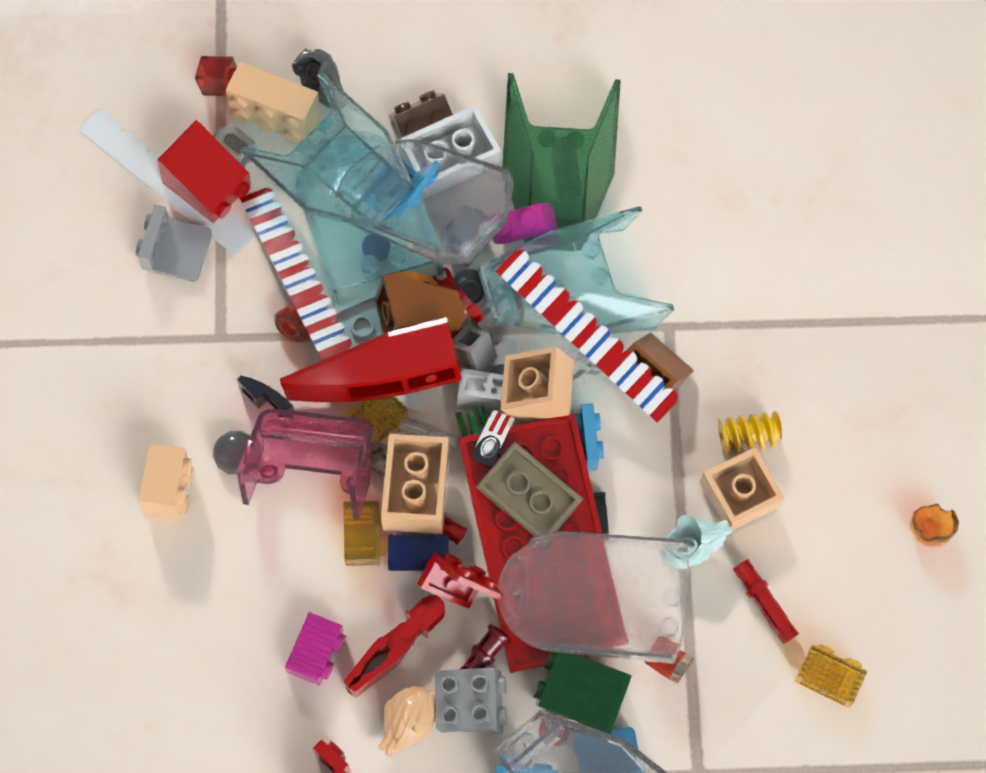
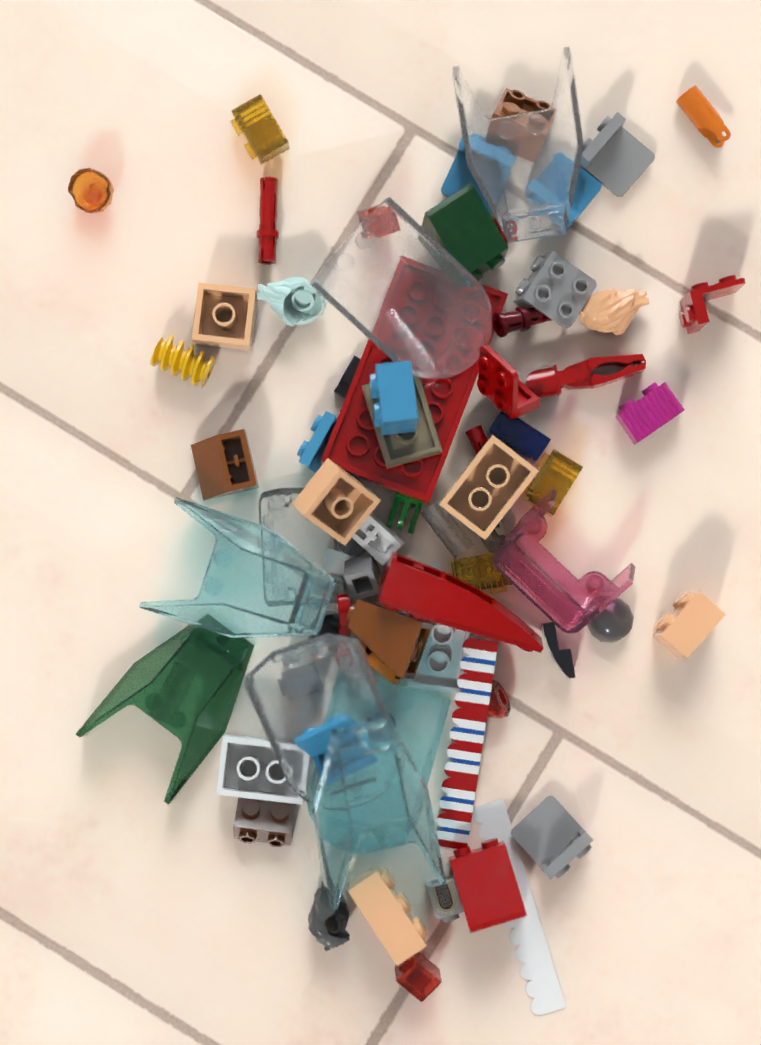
camera: 140 degrees left, 15 degrees up
sticker [471,410,515,467] -> none
dark pink brick [489,203,557,244] -> none
sticker [495,249,678,423] -> none
none -> dark azure brick [369,361,418,435]

